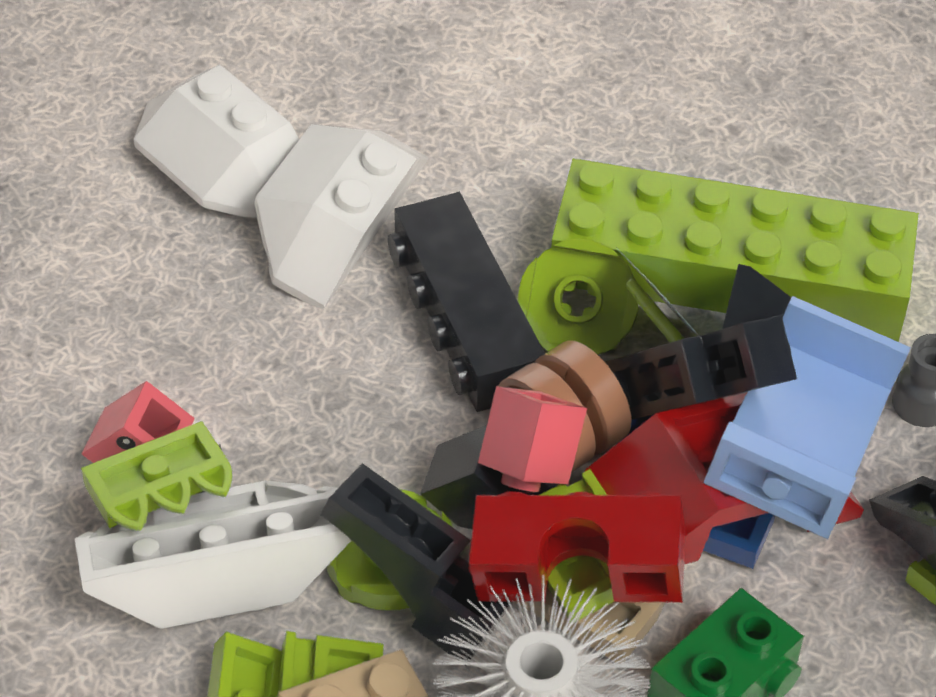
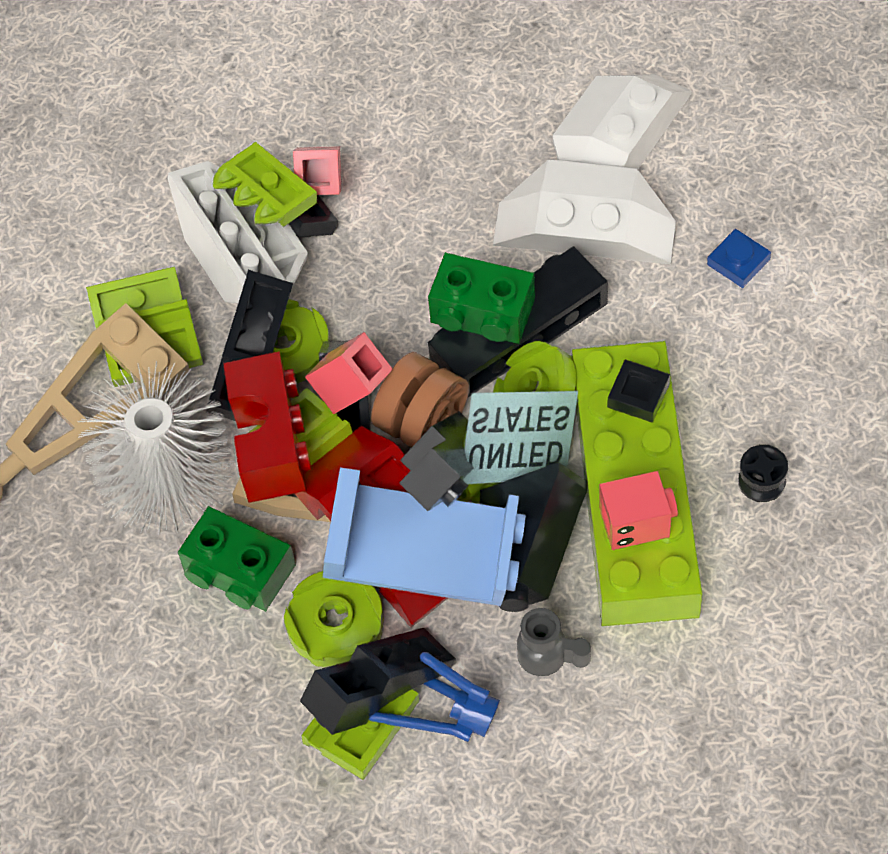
camera: 80 degrees right, 10 degrees up
none -> lime plate [284,571,384,667]
none -> green brick [428,252,535,344]
none -> coral brick [599,471,678,550]
none -> black plate [607,359,670,423]
none -> blue plate [707,228,771,288]
none -> black wheel [738,444,788,502]

